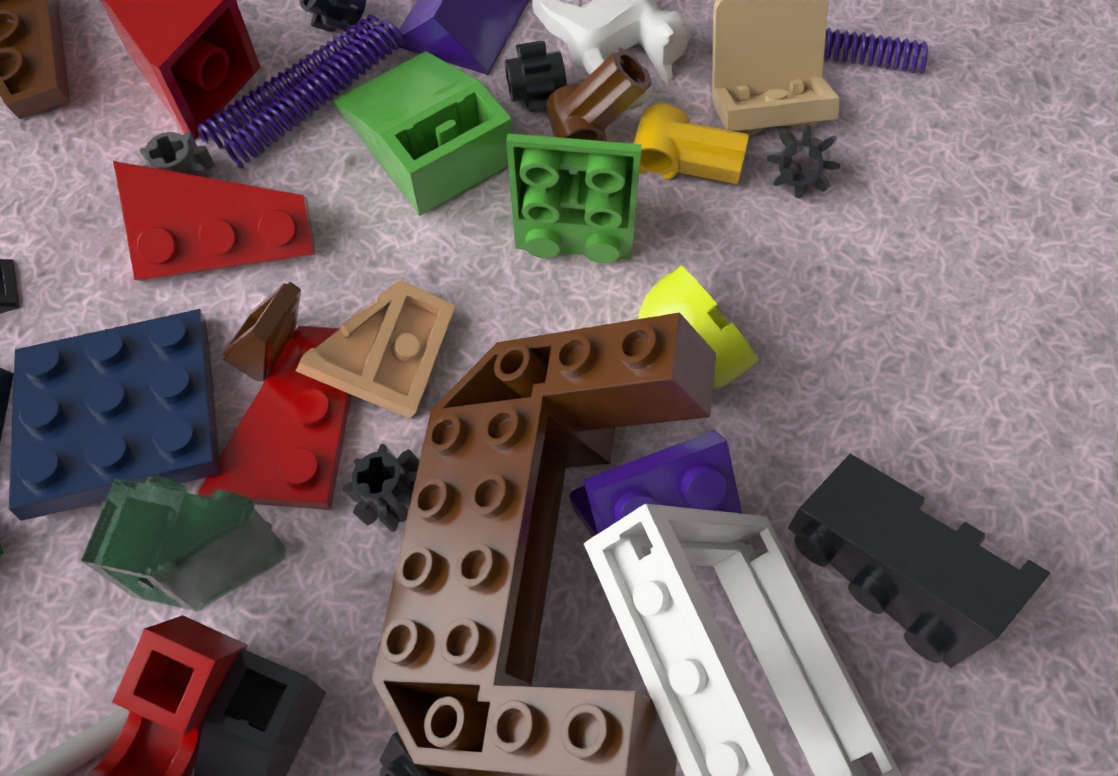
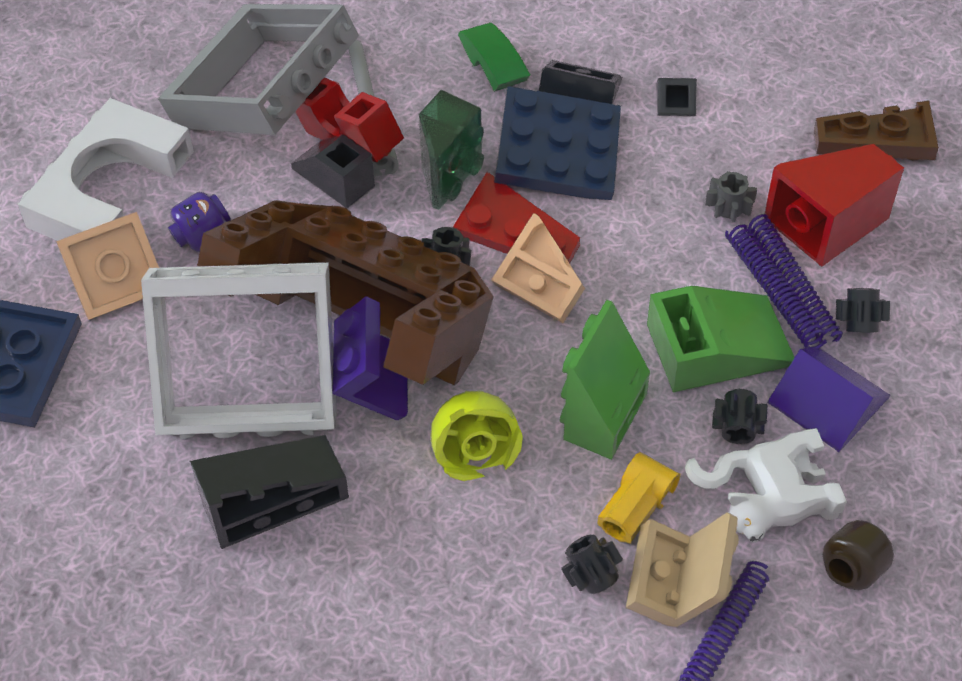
camera: 110 degrees right, 10 degrees down
red wing [113,161,316,281] -> none
reddish brown slope [223,282,301,382] -> none
reddish brown piece [546,47,652,141] -> none

